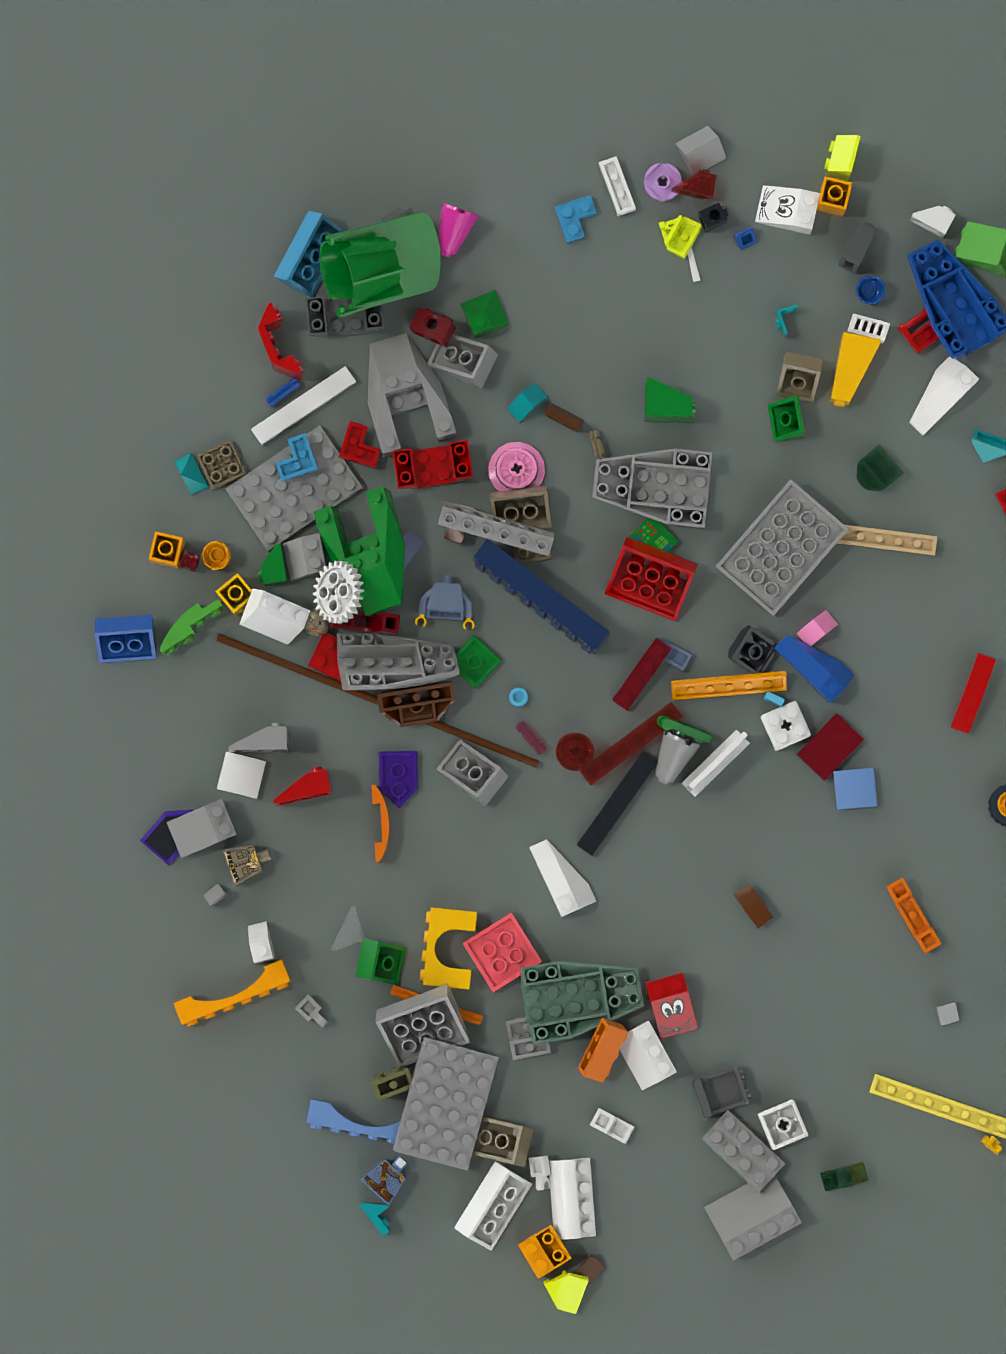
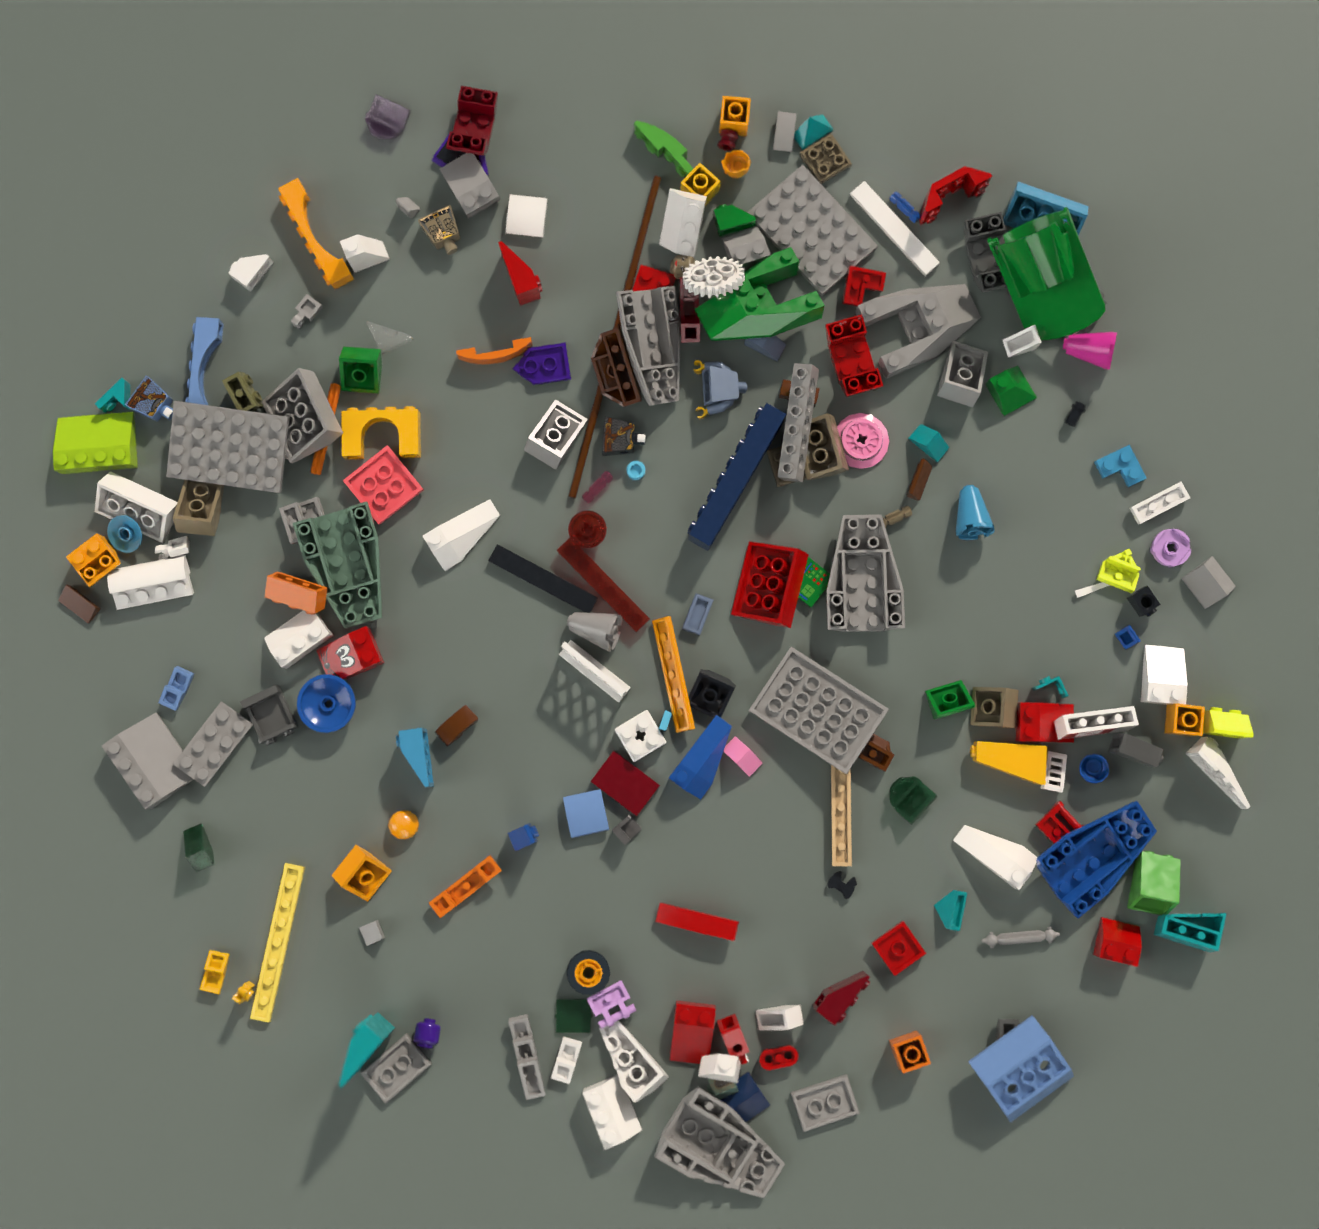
camera: 80 degrees right, 0 degrees up
blue slope [94,615,157,663] -> none
light grey slope [229,723,289,753] -> none
dark azure plate [275,433,318,482] -> none
dark red brick [409,308,456,348] -> none
green tile [456,635,502,689] -> none
neon yellow slope [543,1270,589,1314] -> none
white slope [590,1108,635,1144] -> none
dark red plate [612,637,672,711] -> none
green slope [644,377,696,423] -> none
green plate [657,715,712,744] -> none
clear red slope [671,169,716,200] -> none
white brick [758,1100,808,1150] -> none
white slope [909,206,956,238] -> none
none -> lime slope [53,412,138,474]
none -> dark azure dish [107,515,142,553]
none -> medium blue slope [158,666,194,711]
none -> yellow slope [199,950,229,995]
none -> white slope [228,254,273,291]
none -> blue dish [297,674,356,733]
none -> light orange slope [331,845,392,902]
none -> clear purple slope [365,94,411,140]
none -> light orange hair [388,810,419,840]
none -> dark azure slope [396,728,434,787]
none -> dark red slope [446,86,498,156]
none -> blue slope [507,823,539,851]
none -> torso [602,417,646,456]
none -> flat silver panel [612,814,642,845]
none -> light grey slope [773,111,796,152]
none -> black piece [827,871,857,899]
none -> reddish brown slope [858,734,895,772]
none -> dark azure cone [956,485,995,540]
none -> white slope [1002,325,1042,358]
none -> red slope [1015,702,1074,743]
none -> white brick [1054,706,1139,740]
none -> black pin [1064,401,1086,427]
none -> white wedge [1185,737,1250,809]

